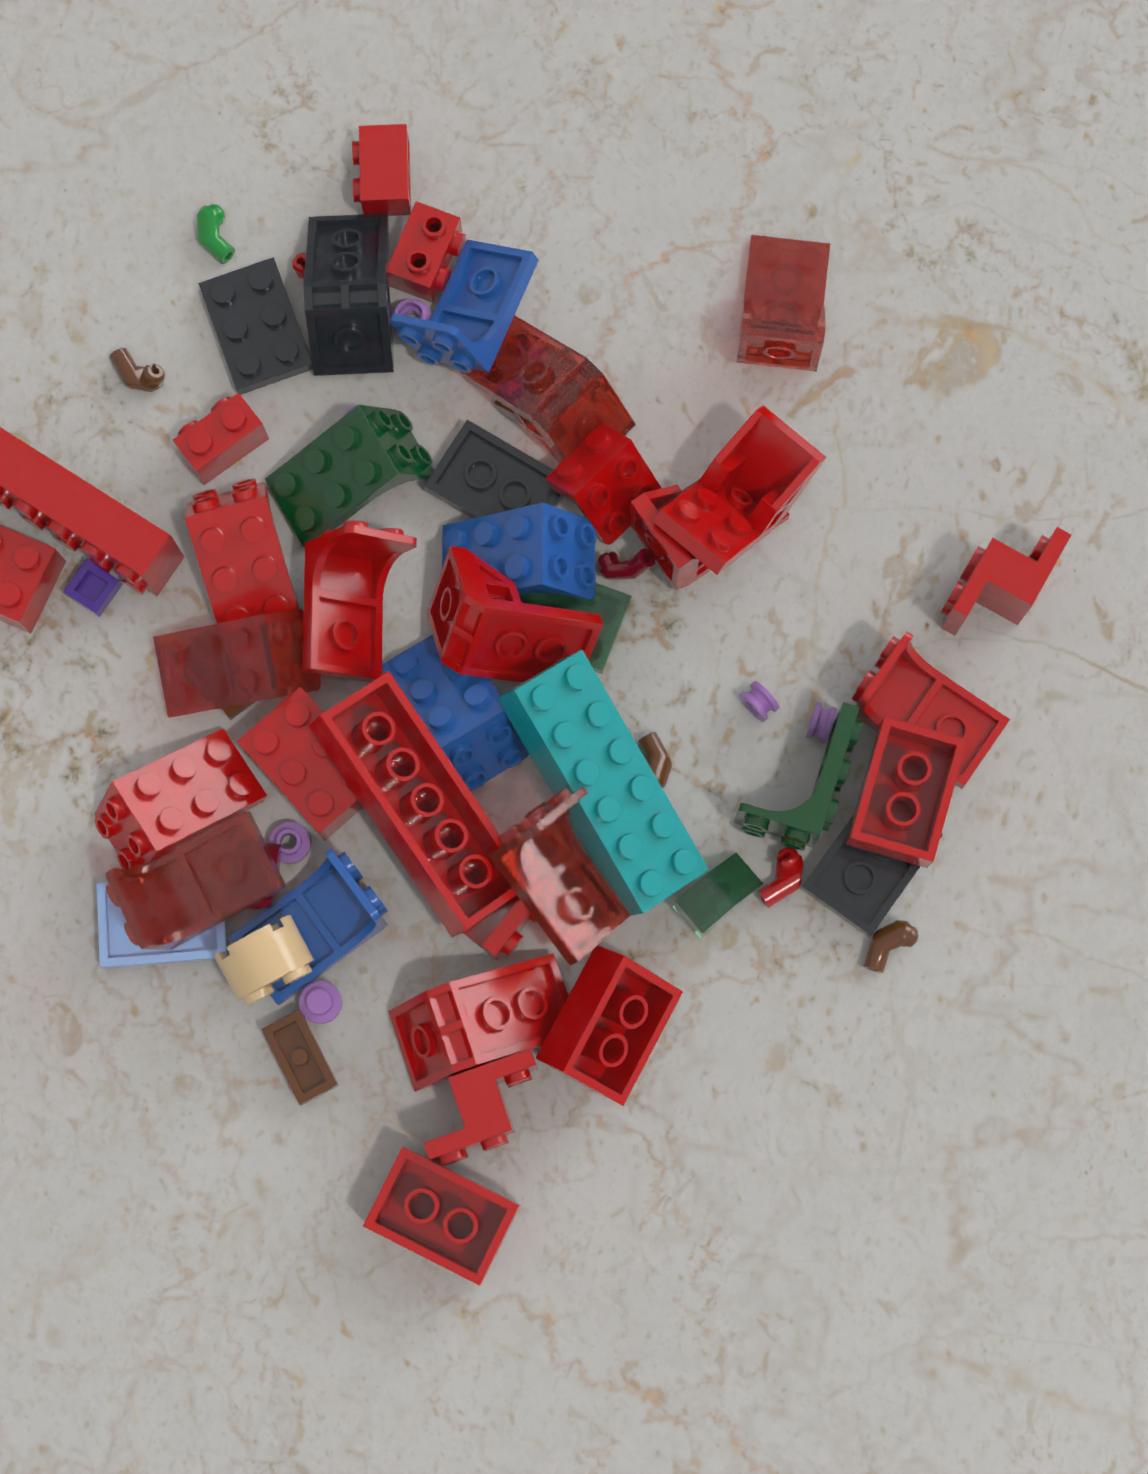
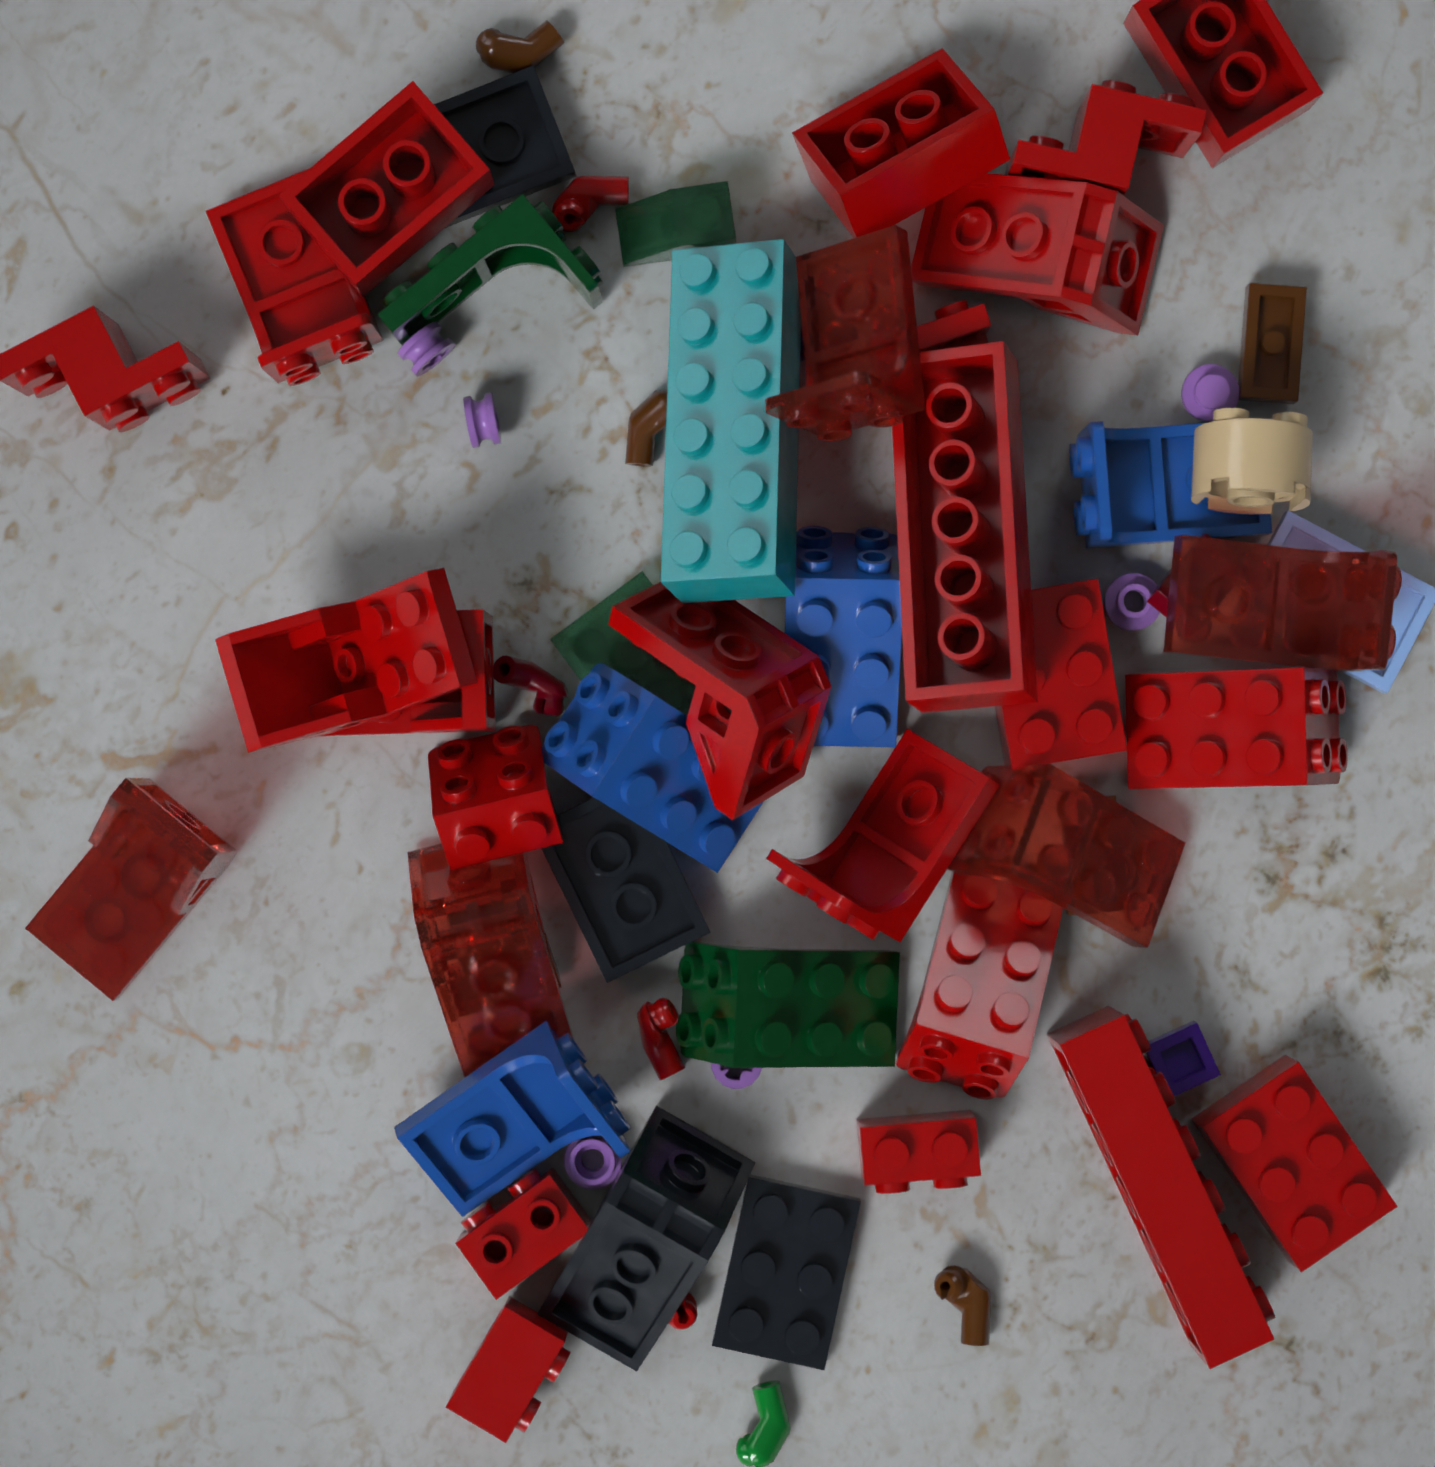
camera: 145 degrees left, 10 degrees up
none -> red arm [637,998,685,1081]

